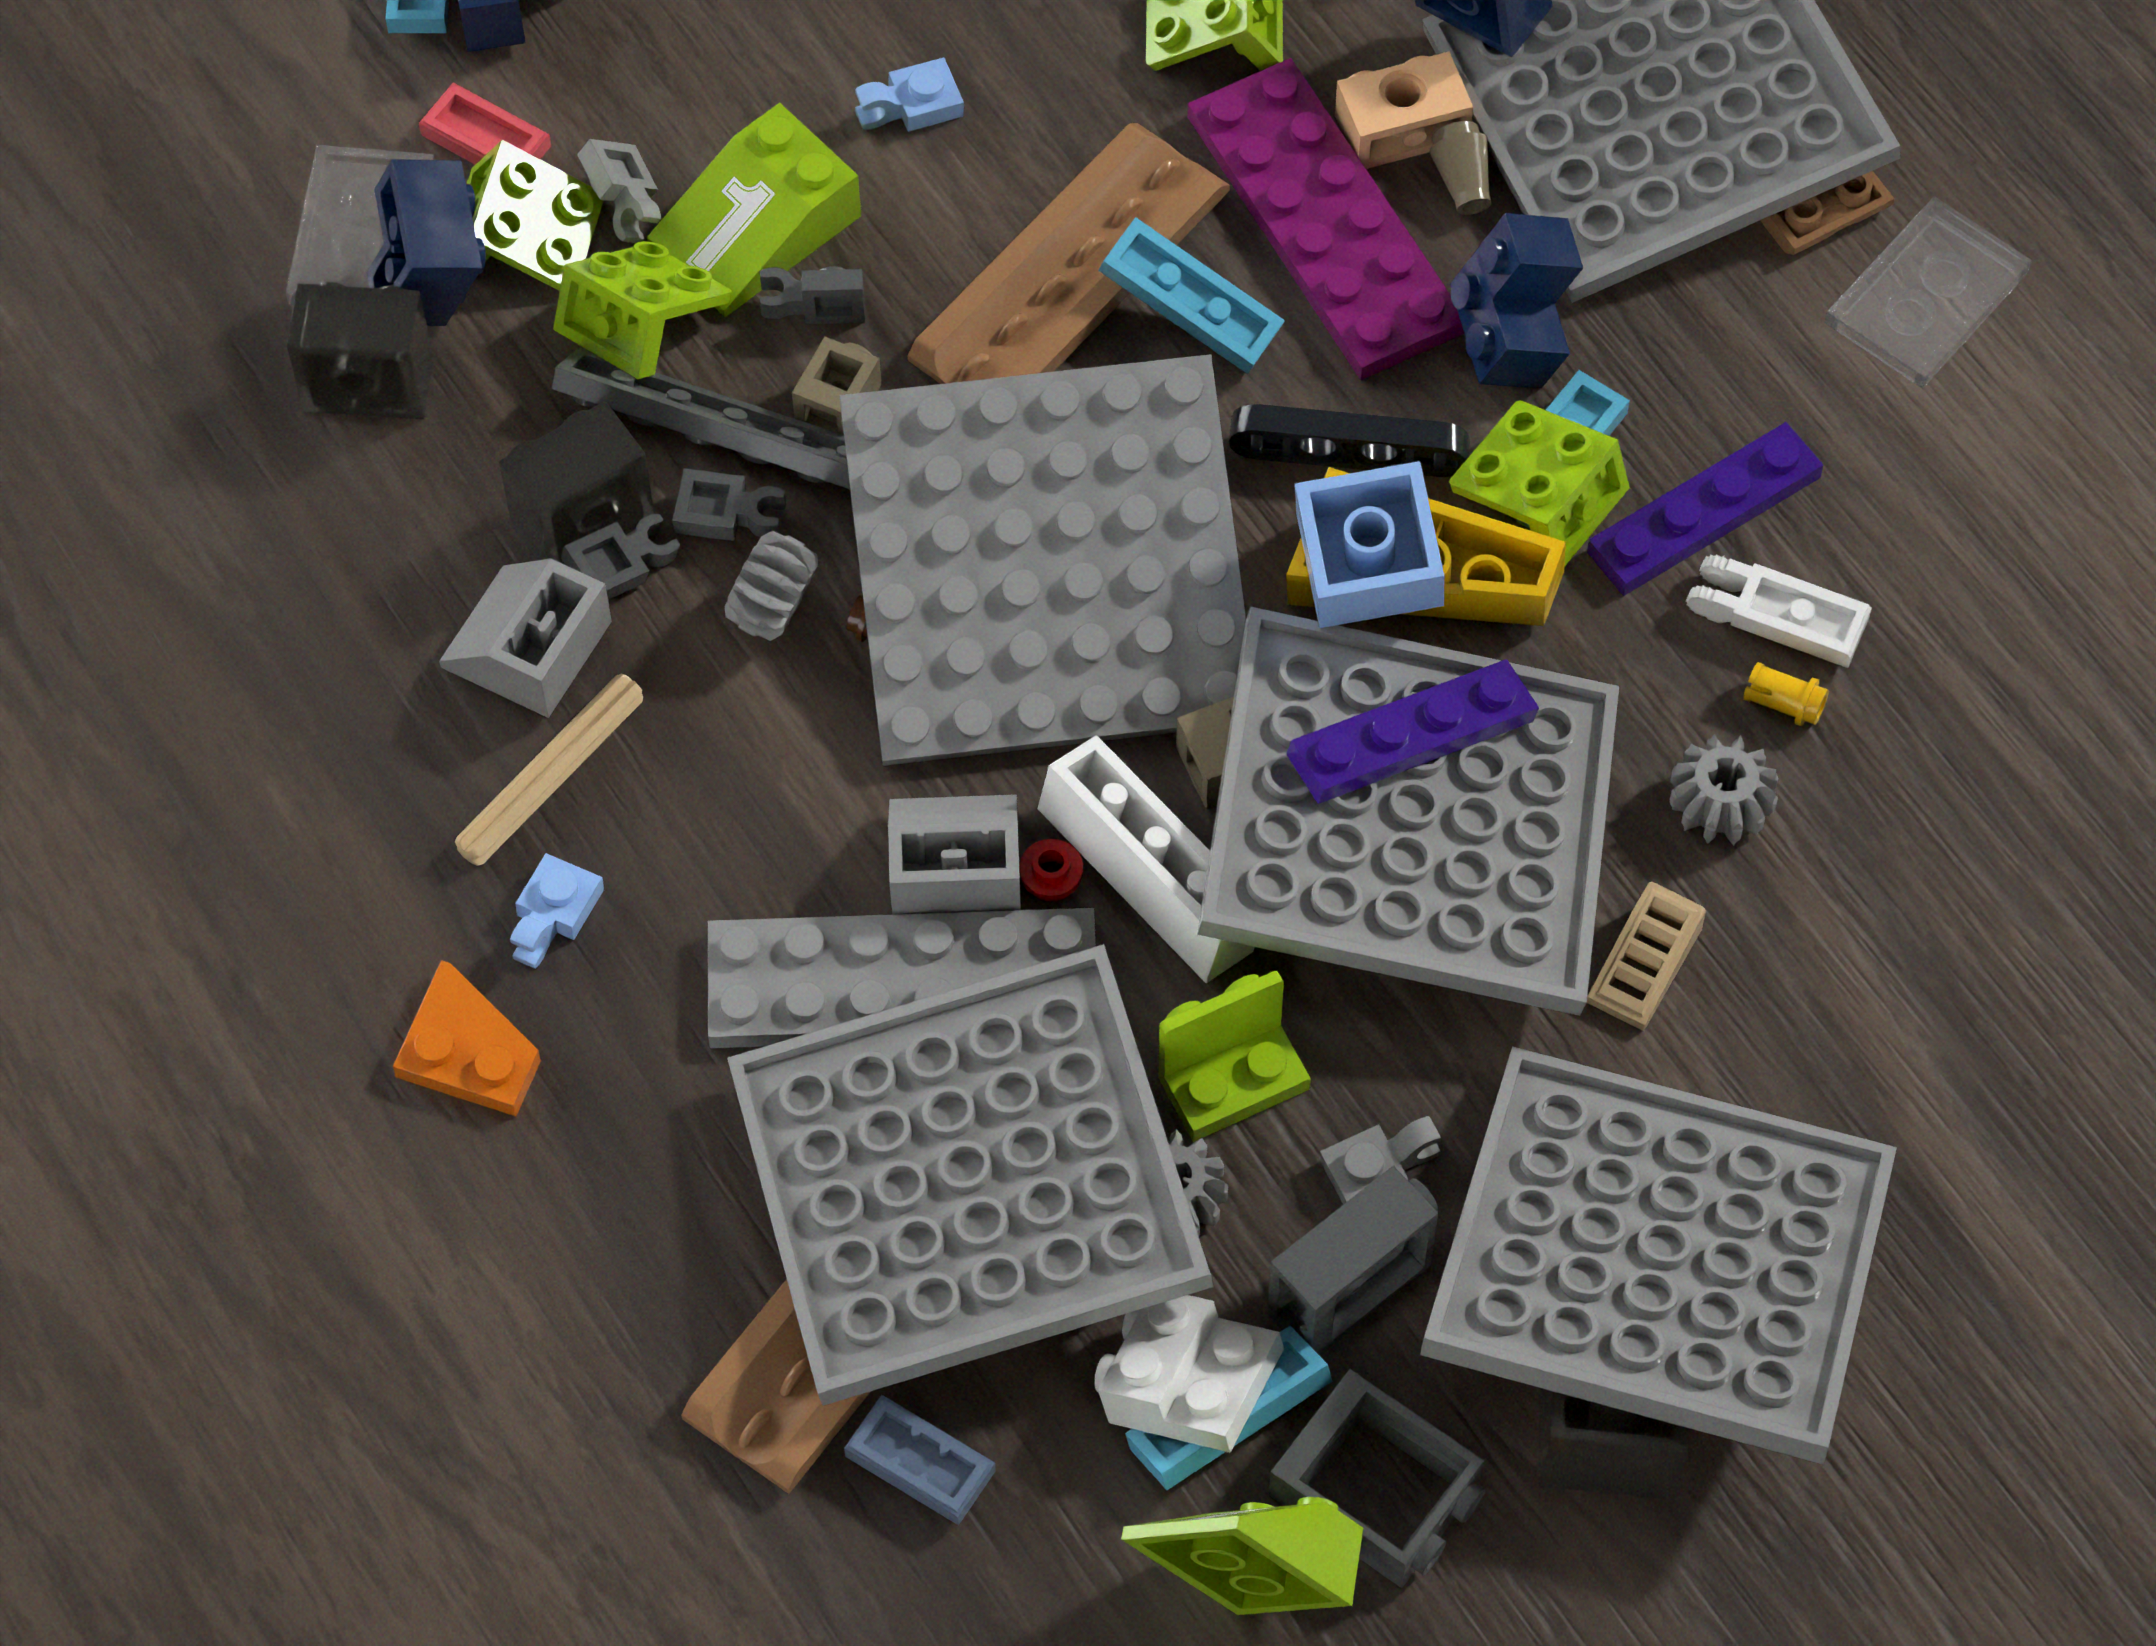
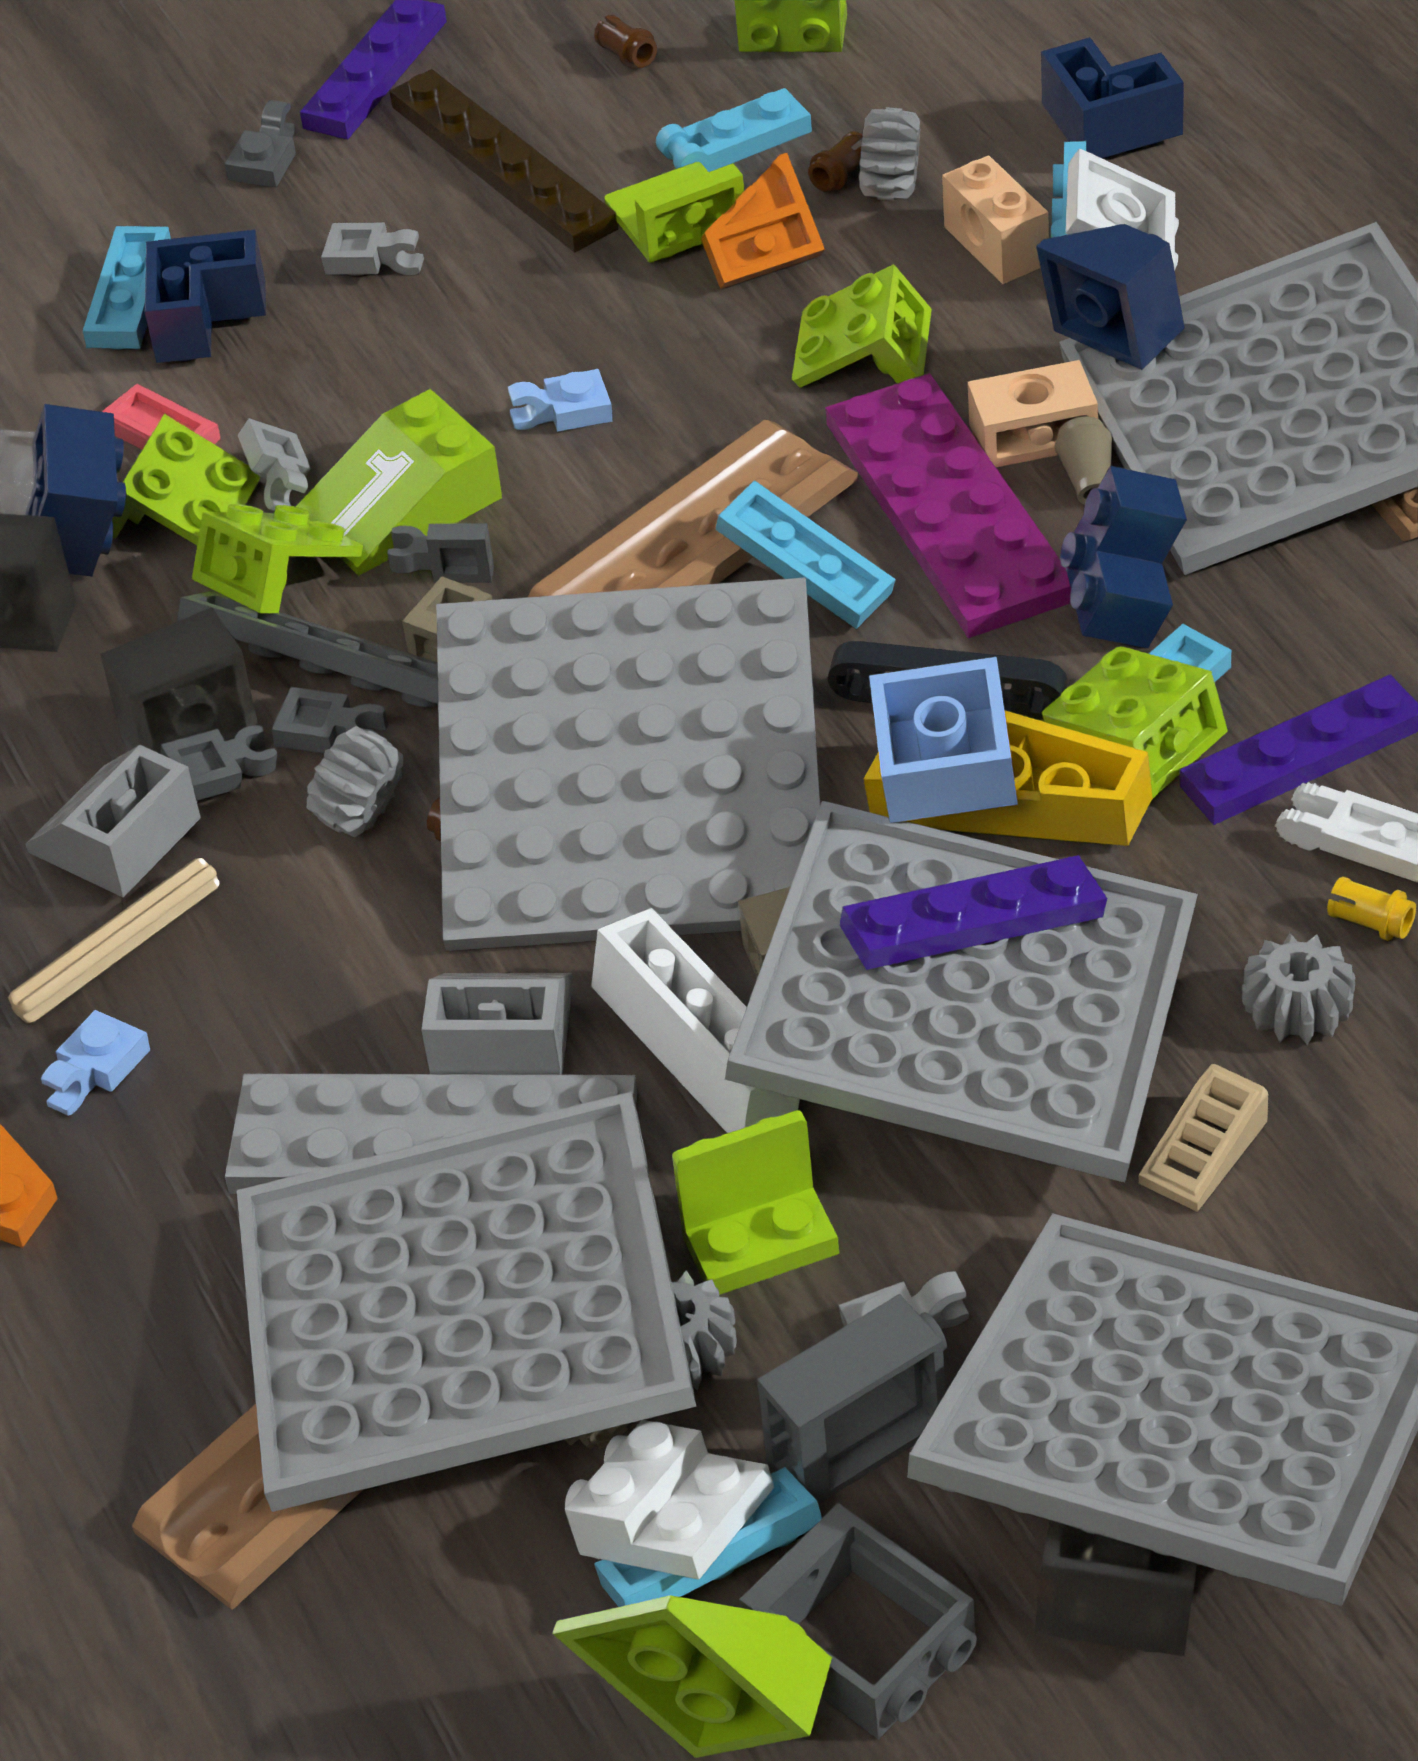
camera: 10 degrees right, 15 degrees down
sand blue plate [844,1395,996,1526] -> none
red plate [1019,839,1083,902] -> none

